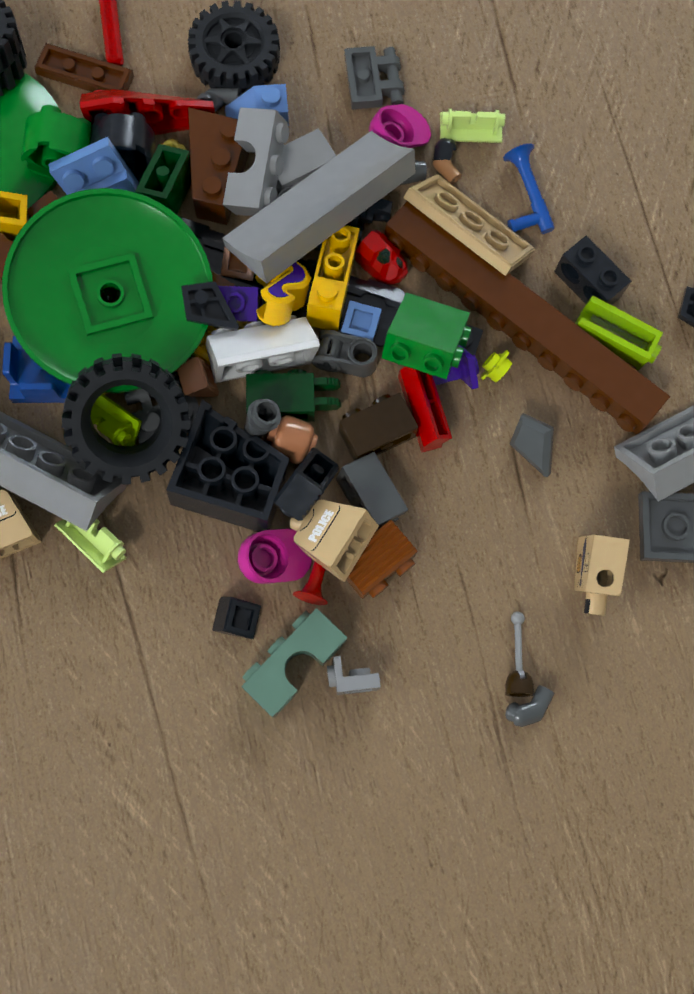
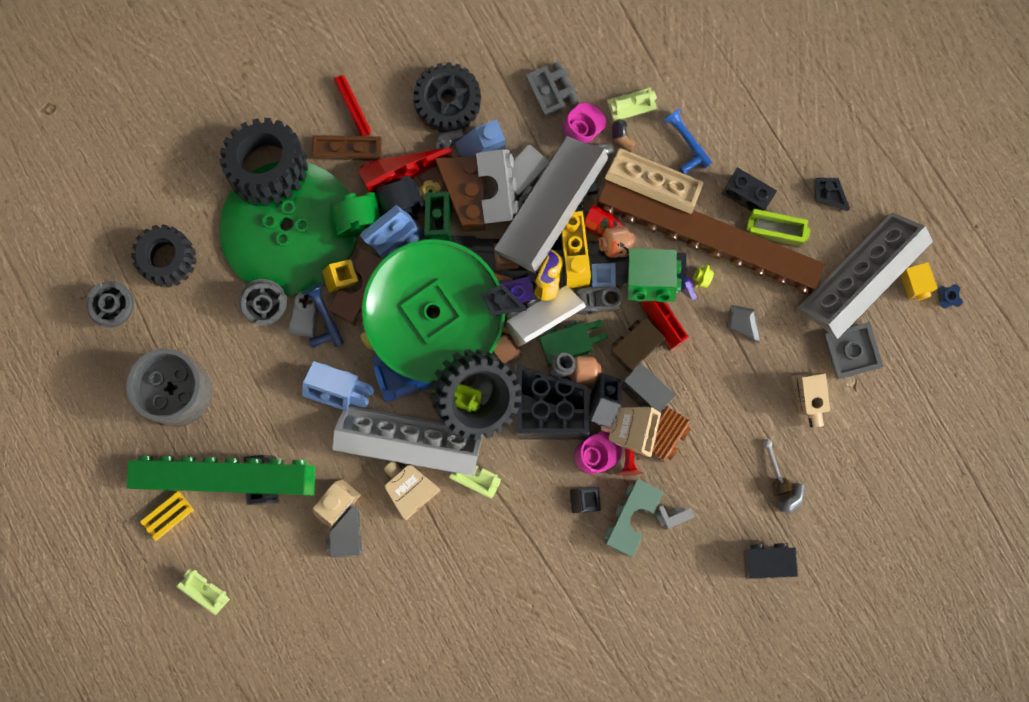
camera: 10 degrees left, 5 degrees up
none -> nougat head [599,227,635,258]
none -> black brick [743,543,798,579]

